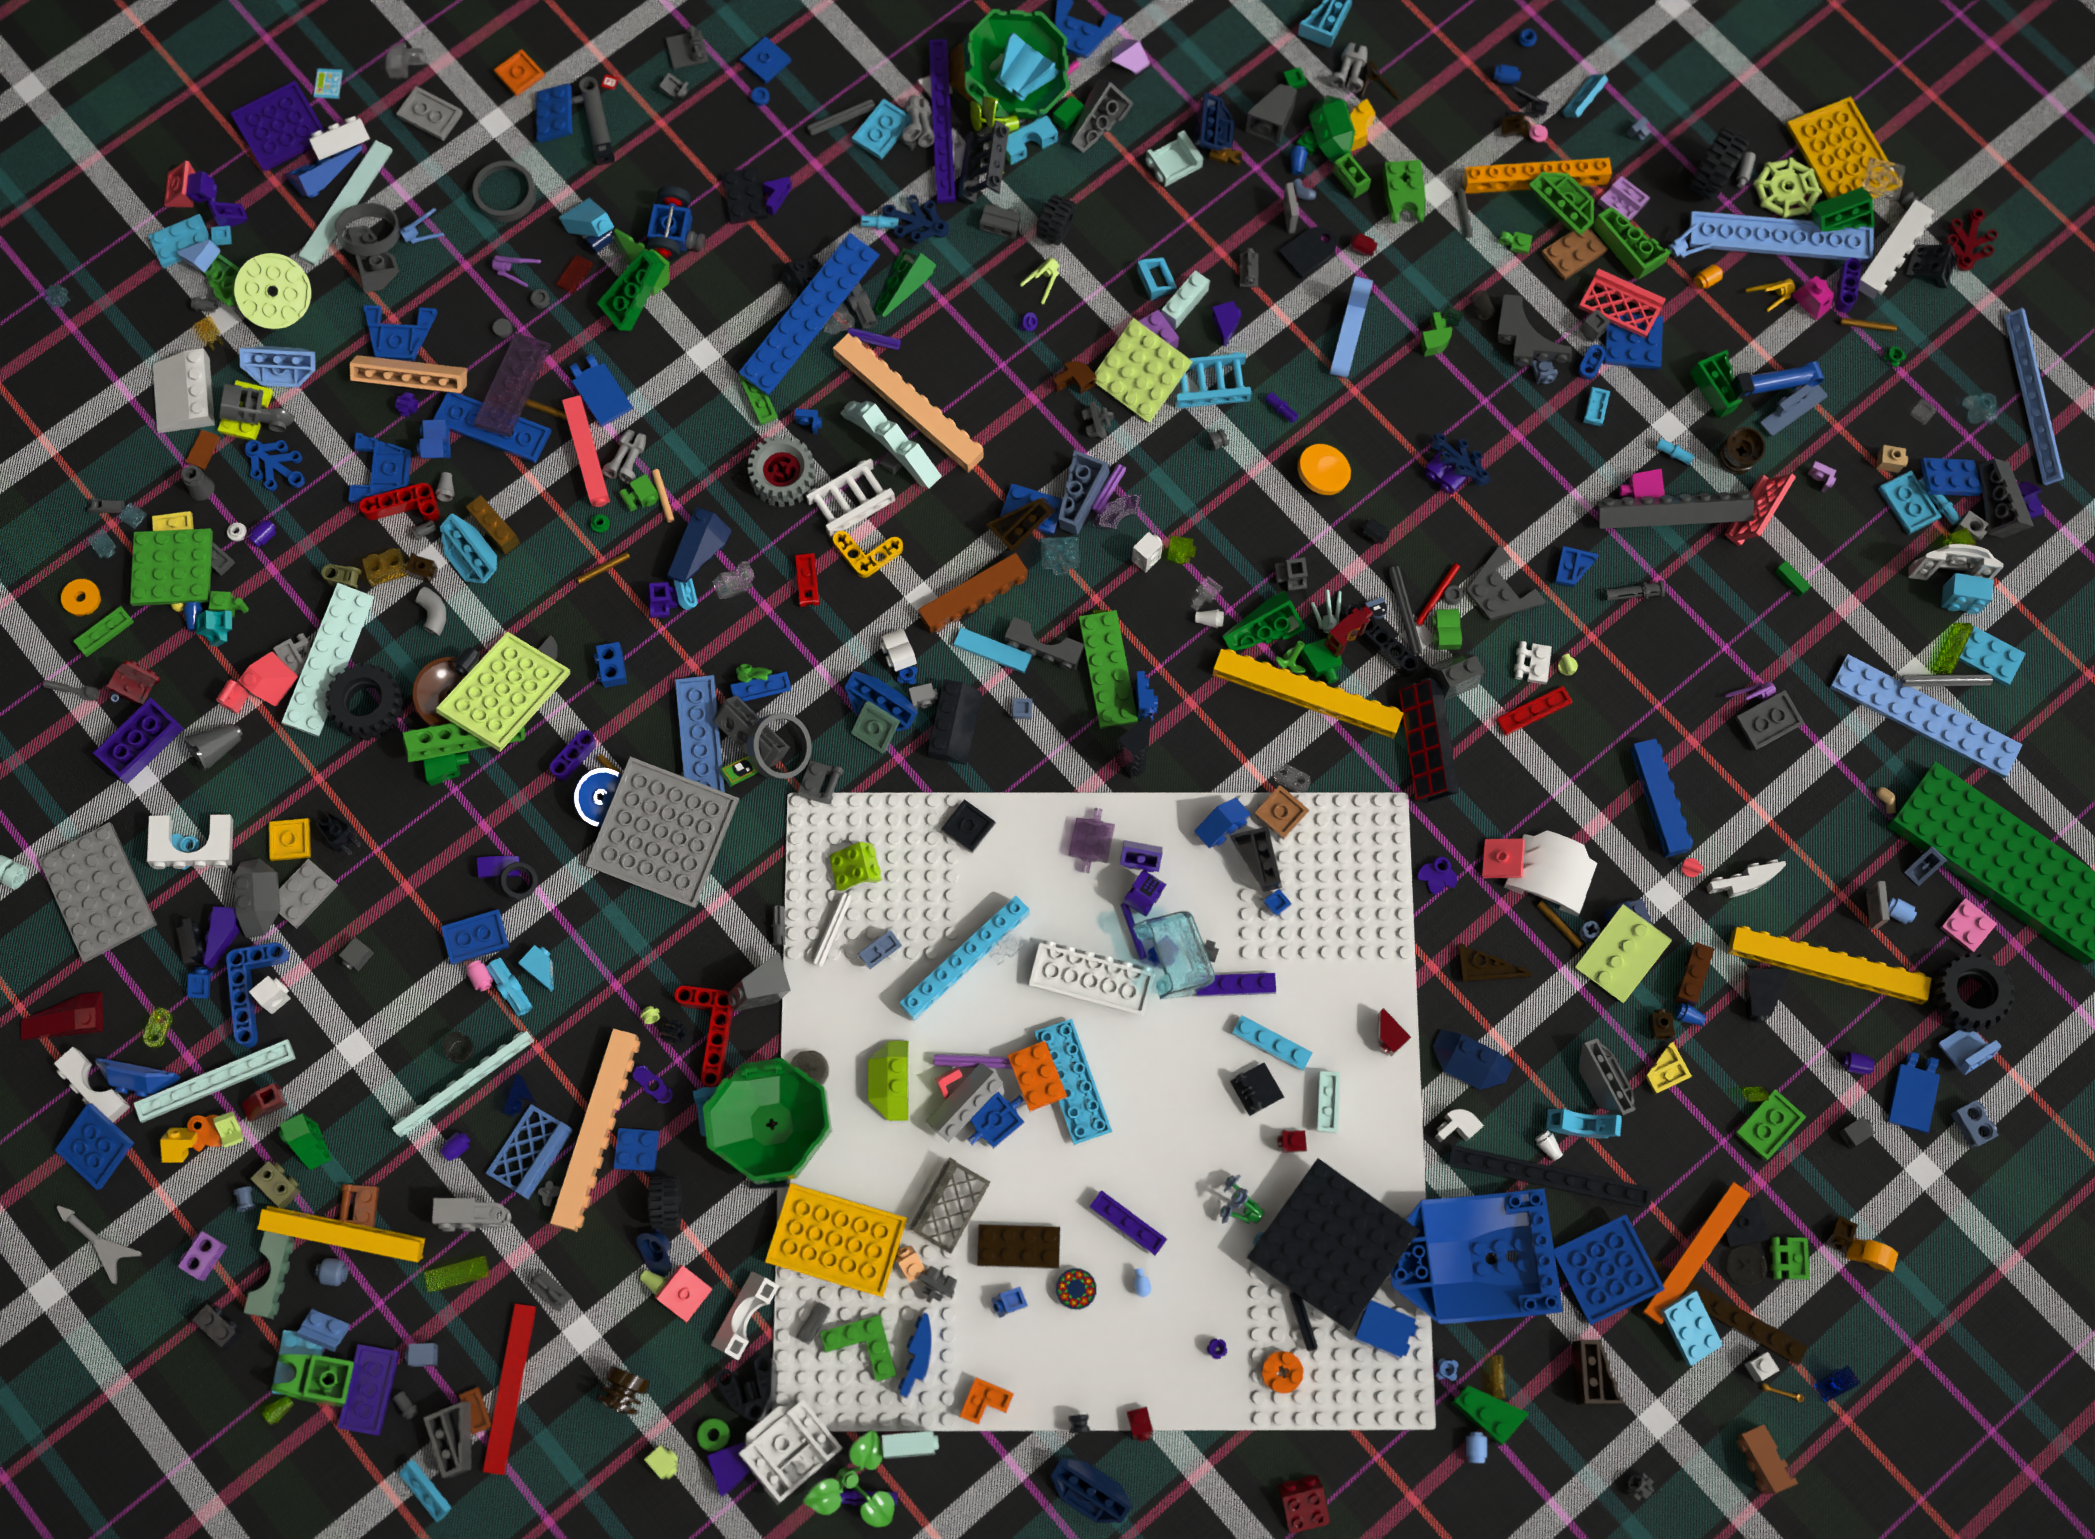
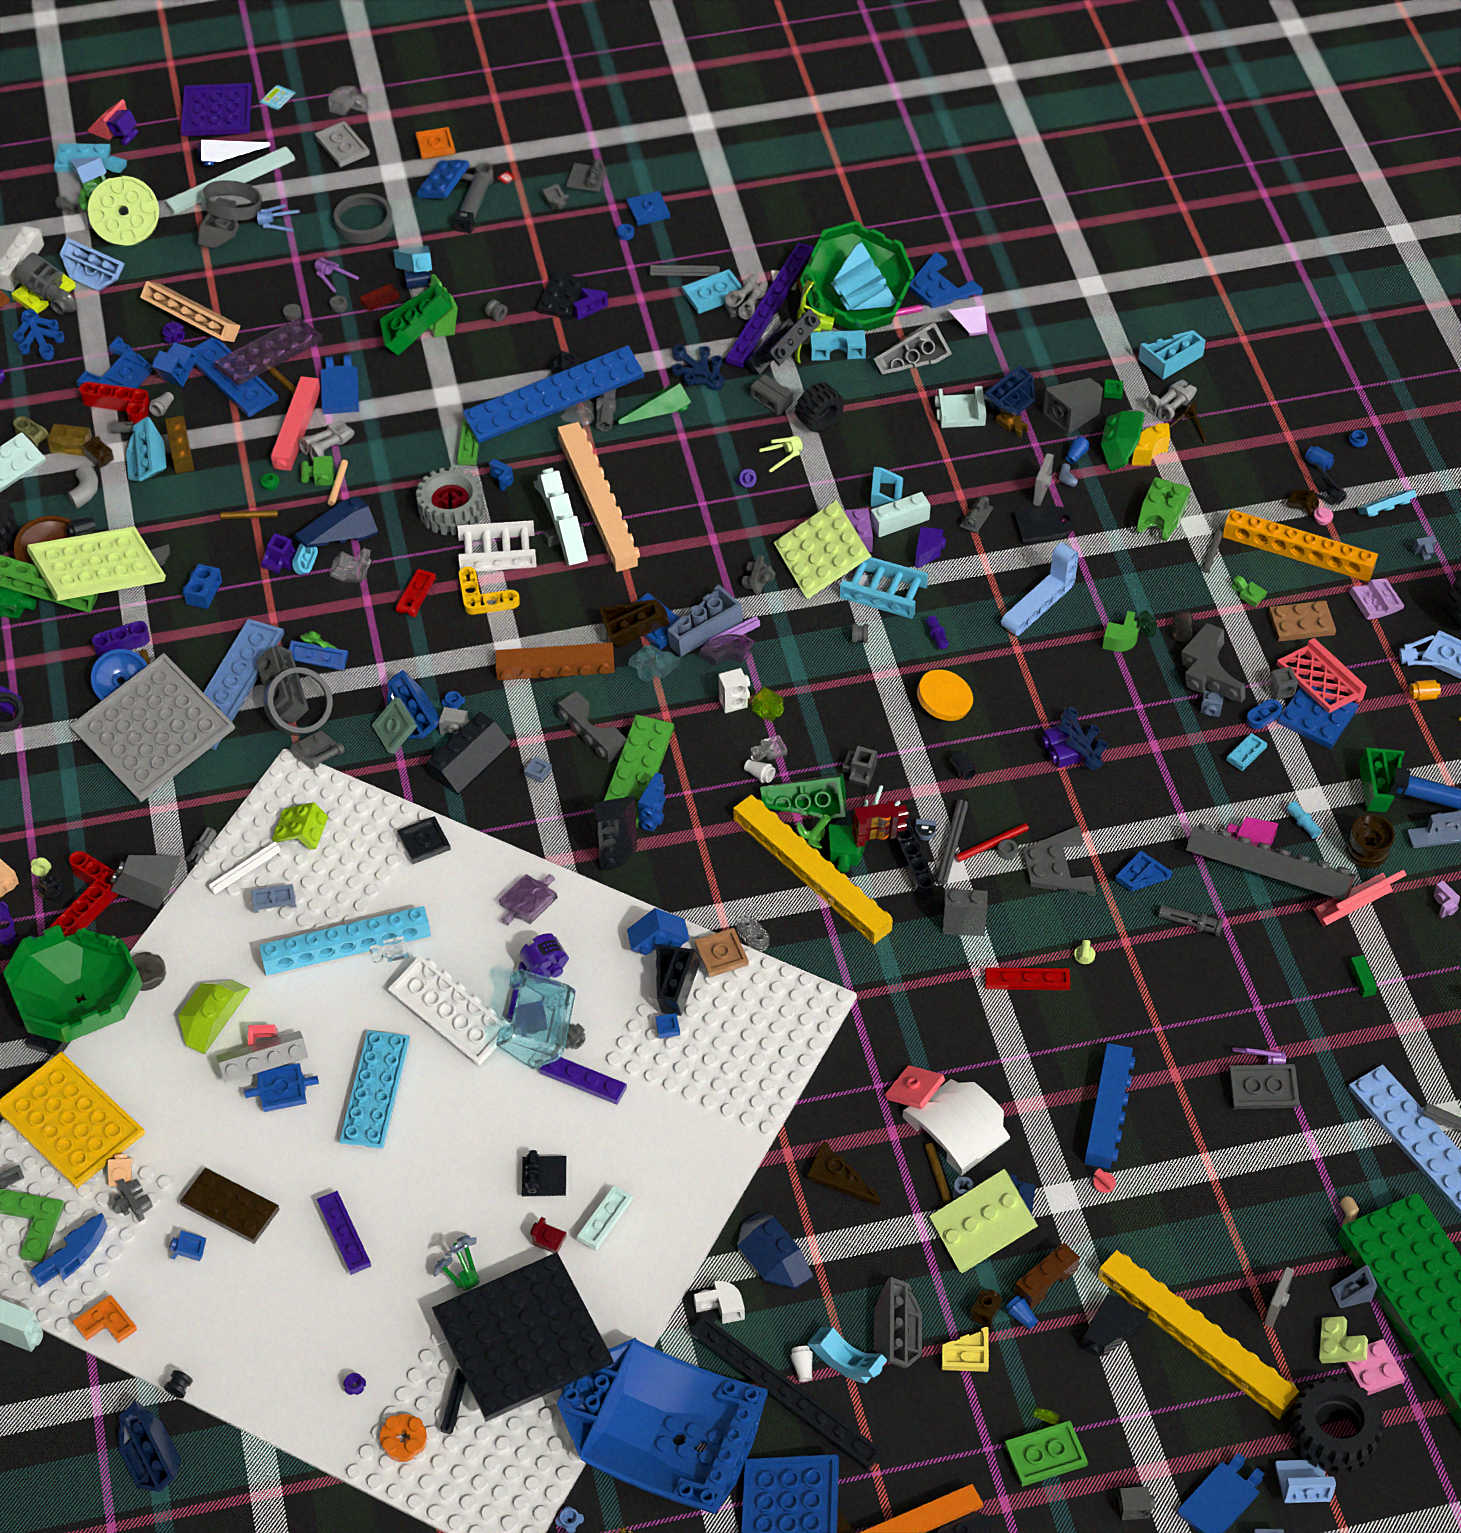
camera: 30 degrees right, 20 degrees down
clear yellow plate [194,316,224,350] -> none
dark purple slope [208,201,248,228] -> none
white brick [309,116,370,160] -> none
blue wing [364,305,437,361] -> none
brick [647,186,692,261] -> none
tile [720,755,759,787] -> none
dark purple axle [847,328,901,350] -> none
medium azure pin [861,215,898,229] -> none
white brick [880,629,917,671] -> none
clear smoke fence [907,1157,991,1254] -> none
medium lavender axle [933,1054,1013,1069] -> none
medium azure tile [954,628,1032,673] -> none
orange plate [1008,1041,1067,1112] -> none
green piece [1053,95,1084,131] -> none
reddish brown brick [1053,361,1096,394] -> none
tile [1056,1268,1097,1310] -> none
dark purple brick [1120,840,1163,872] -> none
dark red bracket [1127,1407,1153,1442] -> none
light blue cylinder [1134,1268,1151,1297] -> none
medium azure plate [1232,1015,1313,1071] -> none
green plate [1296,130,1318,155] -> none
bright green brick [1333,153,1371,198] -> none
dark red brick [1350,232,1378,257] -> none
blue brick [1353,1300,1418,1359] -> none
dark red slope [1378,1008,1411,1057] -> none
black brick [1399,678,1459,803] -> none
dark purple plate [1418,857,1457,895] -> none
bright green brick [1431,609,1462,650] -> none
white plate [1514,641,1552,685] -> none
bright green wedge [1529,172,1594,236] -> none
bright green wedge [1592,207,1671,280] -> none
white slope [1706,860,1786,898] -> none
dark purple brick [1842,1052,1874,1075] -> none
light blue brick [1888,898,1917,924] -> none
none -> yellowish green plate [1319,1316,1368,1363]

